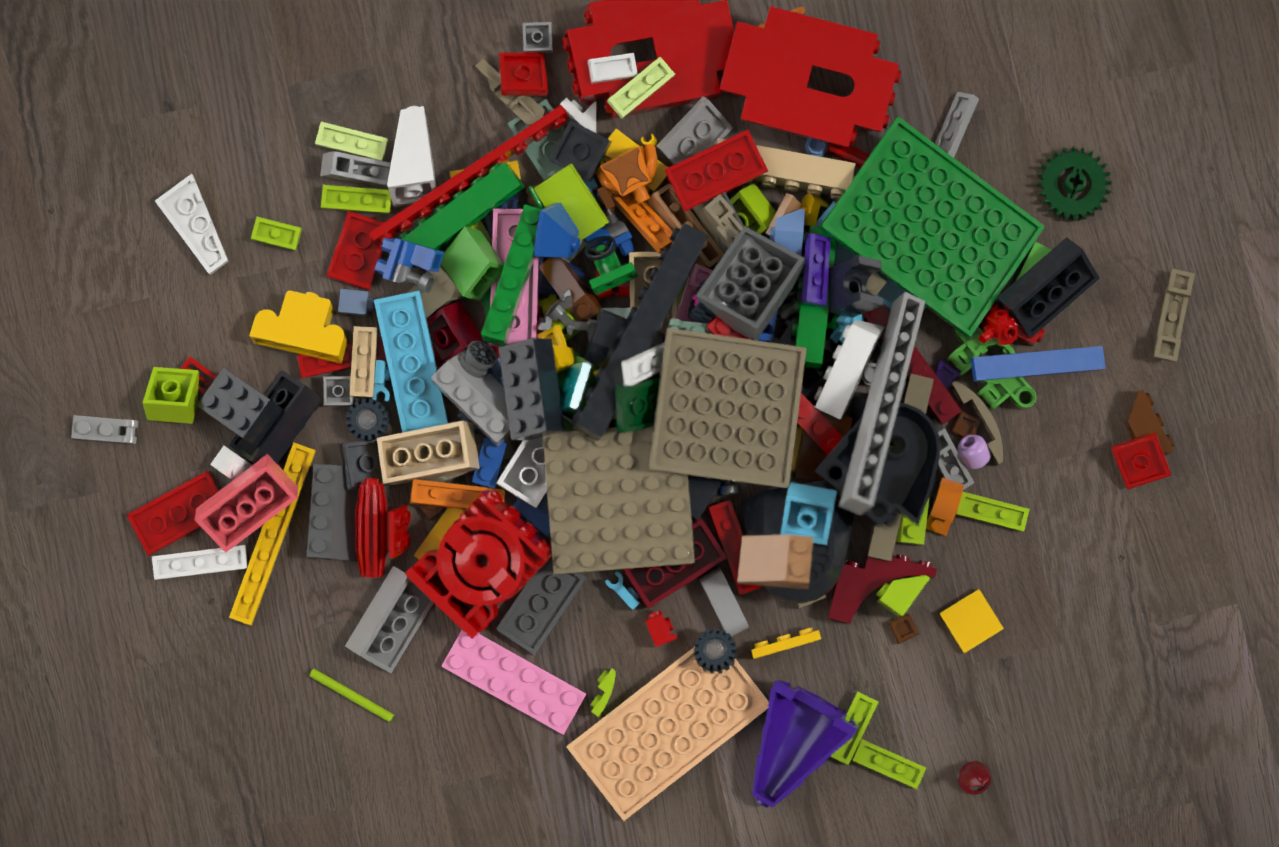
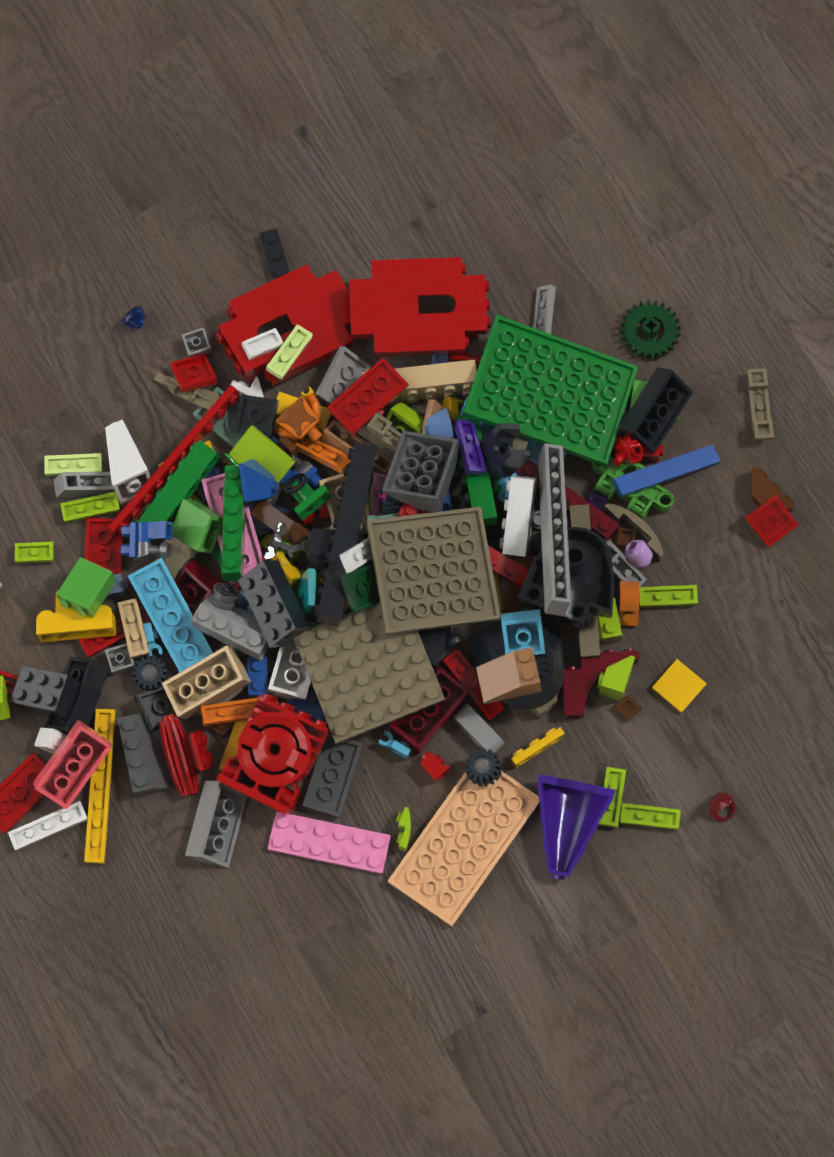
camera: 15 degrees left, 10 degrees down
lime bar [309,668,394,723] -> none
none -> bright green brick [56,557,116,618]

